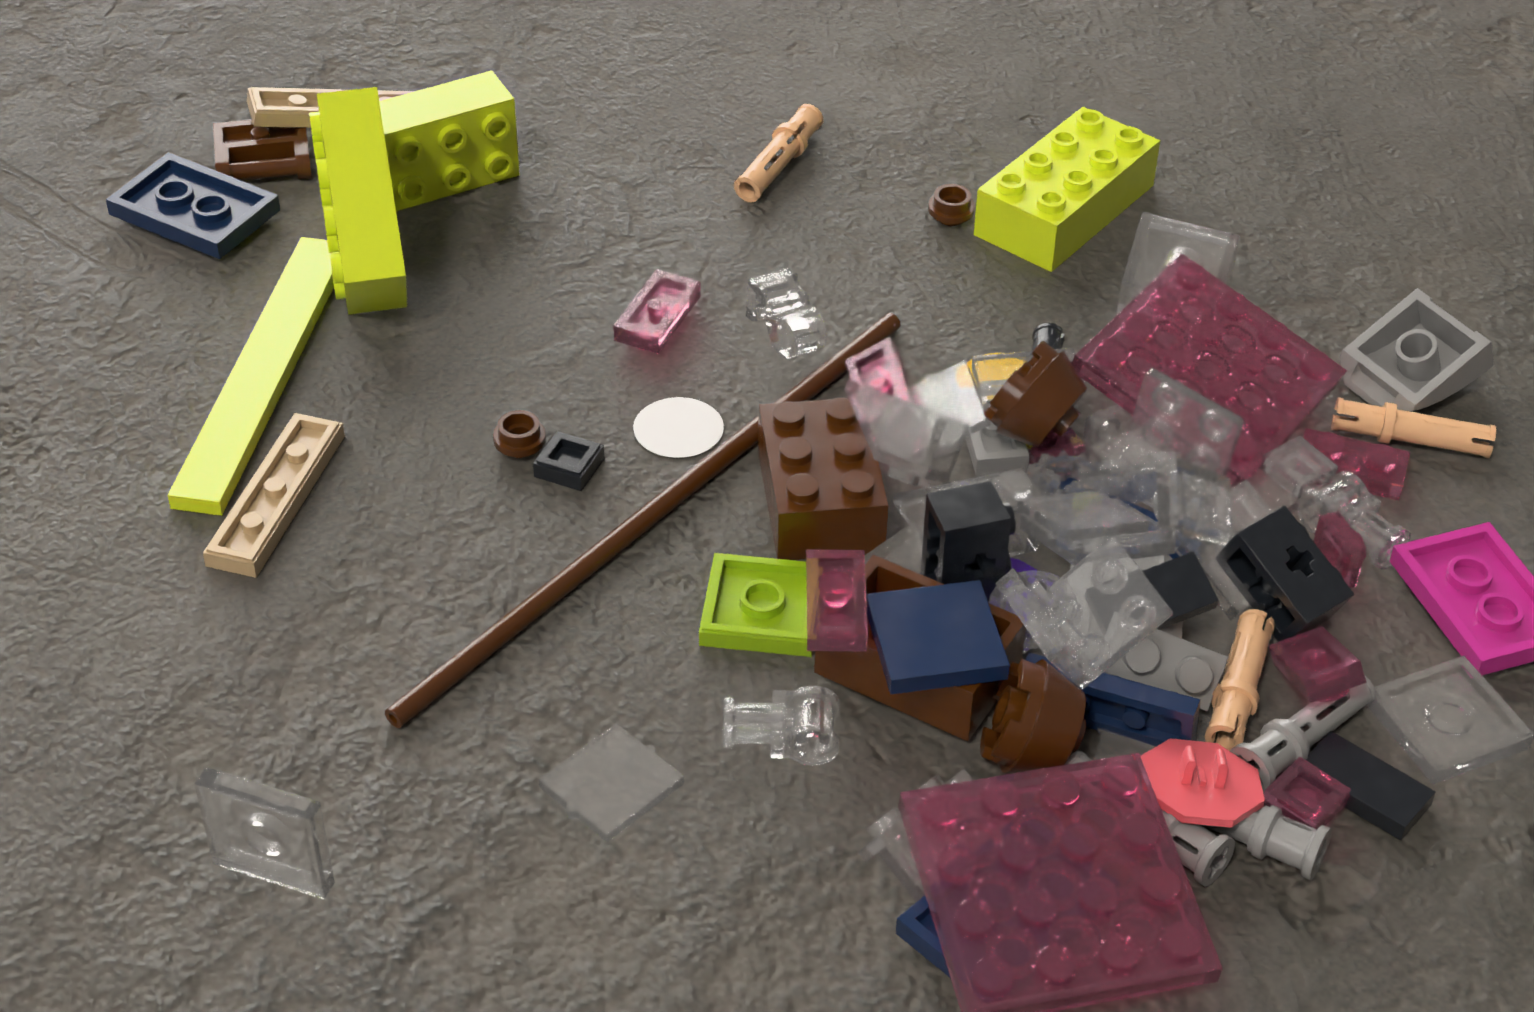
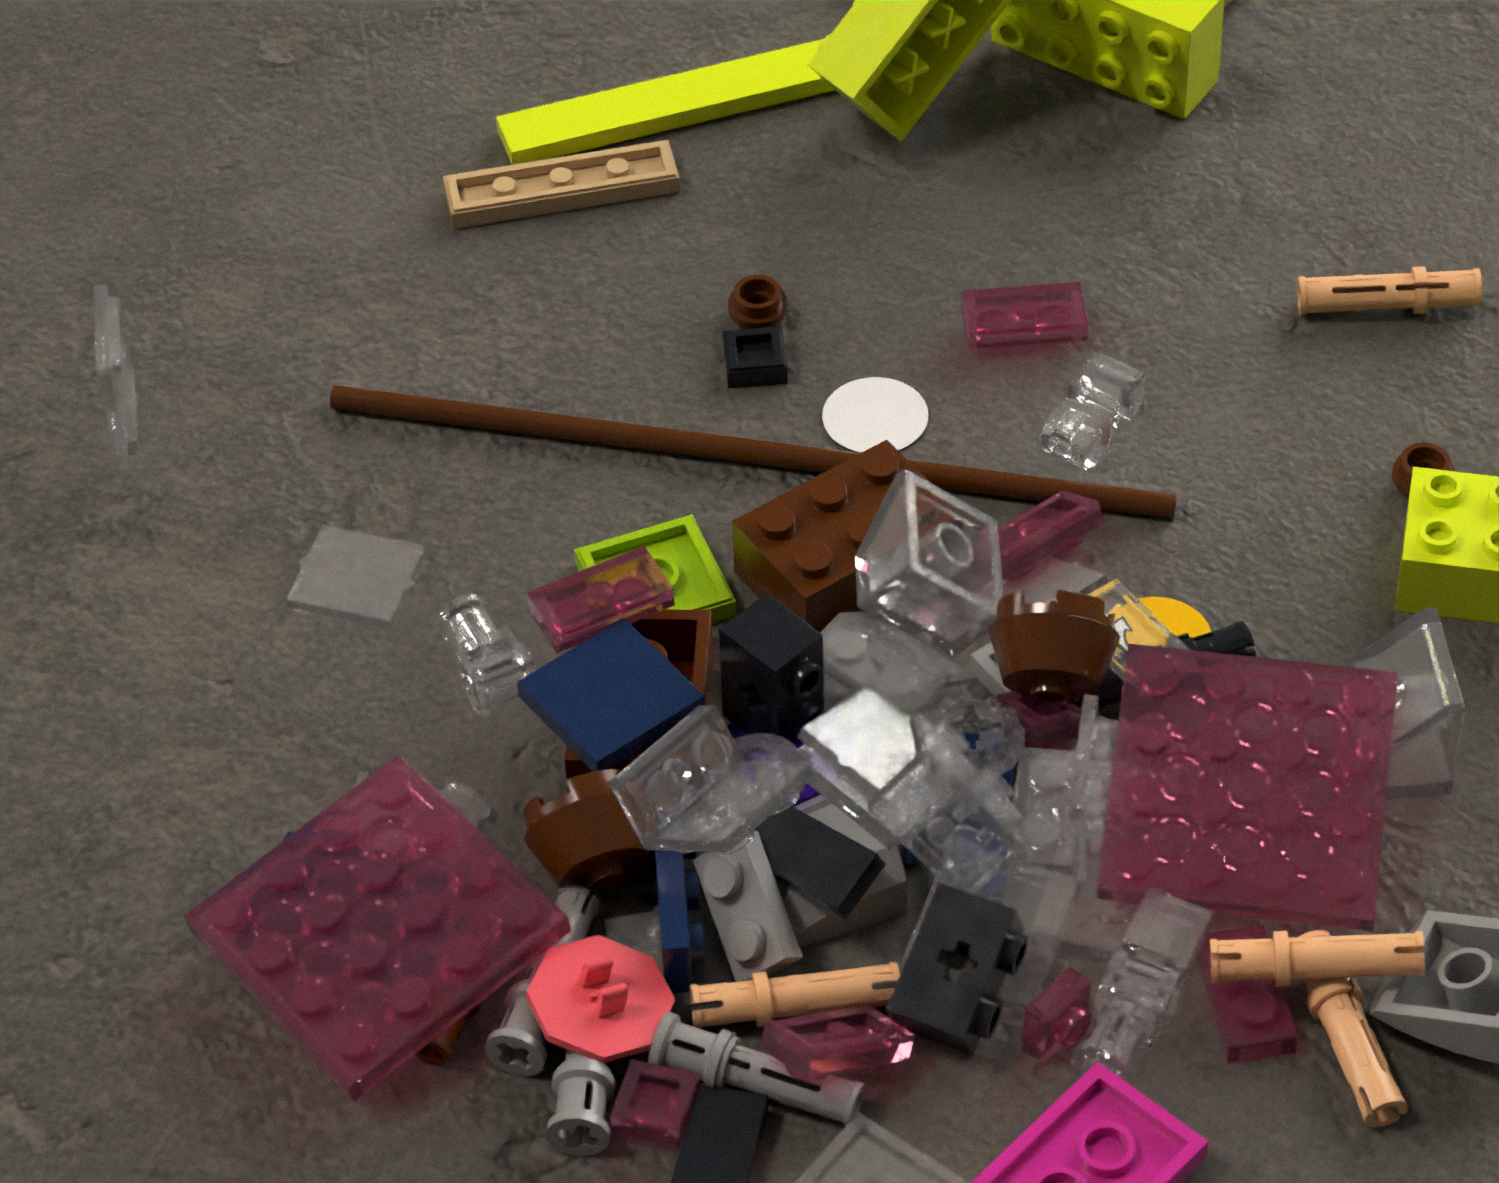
camera: 65 degrees right, 5 degrees up
none -> light nougat pin [1210,931,1425,987]

